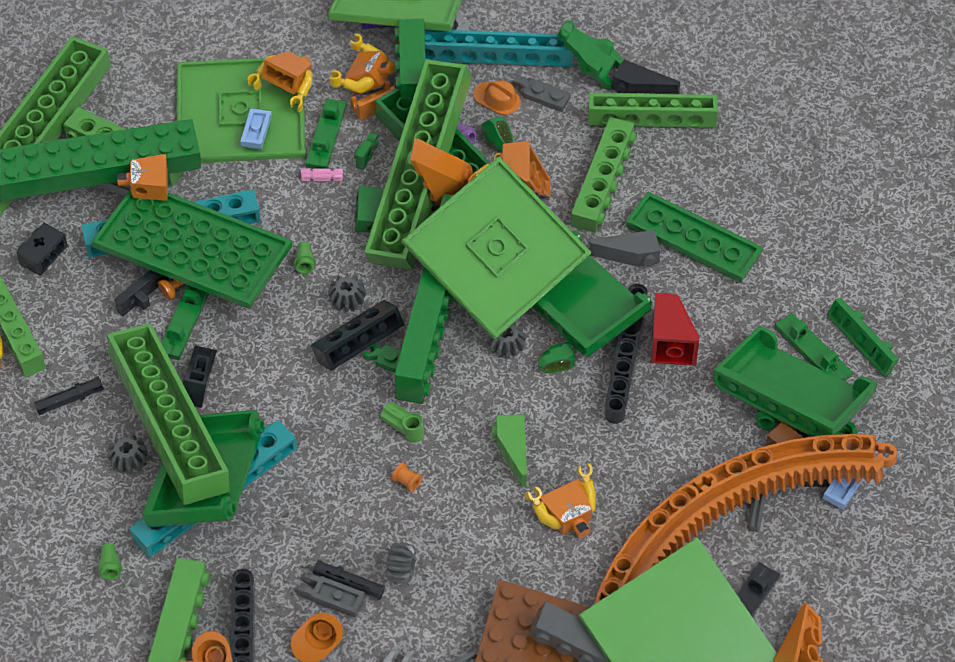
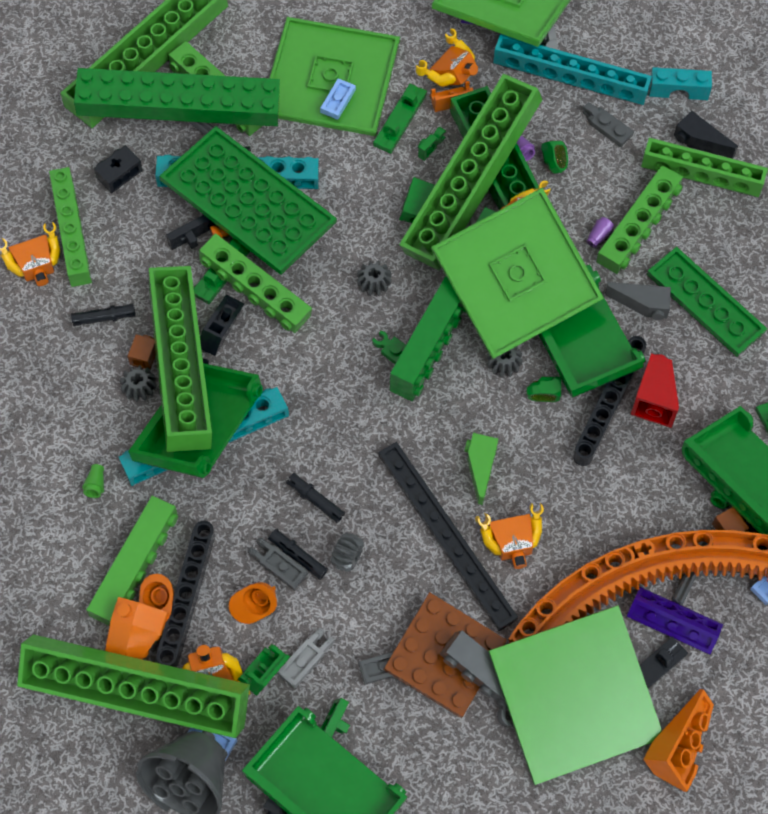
camera: 15 degrees right, 10 degrees up
orange torso [117,154,168,201] -> none
orange torso [248,51,313,112] -> none
bright green cone [294,242,316,274] -> none
bright pink axle [301,168,343,181] -> none
black brick [311,300,405,371] -> none
bright green piece [380,402,425,443] -> none
orange bush [391,462,423,493] -> none
green brick [395,19,425,98] -> none
orange wedge [410,139,473,206] -> none
orange piece [473,80,521,115] -> none
orange wedge [500,141,551,198] -> none
green animal [557,20,623,90] -> none
none -> dark orange brick [127,334,156,369]
none -> bright green brick [199,233,312,333]
none -> black pin [286,473,345,523]
none -> black plate [378,442,518,631]
none -> medium lavender cone [586,217,615,248]
none -> dark purple fence [627,587,723,654]
none -> teal arch [649,67,712,100]

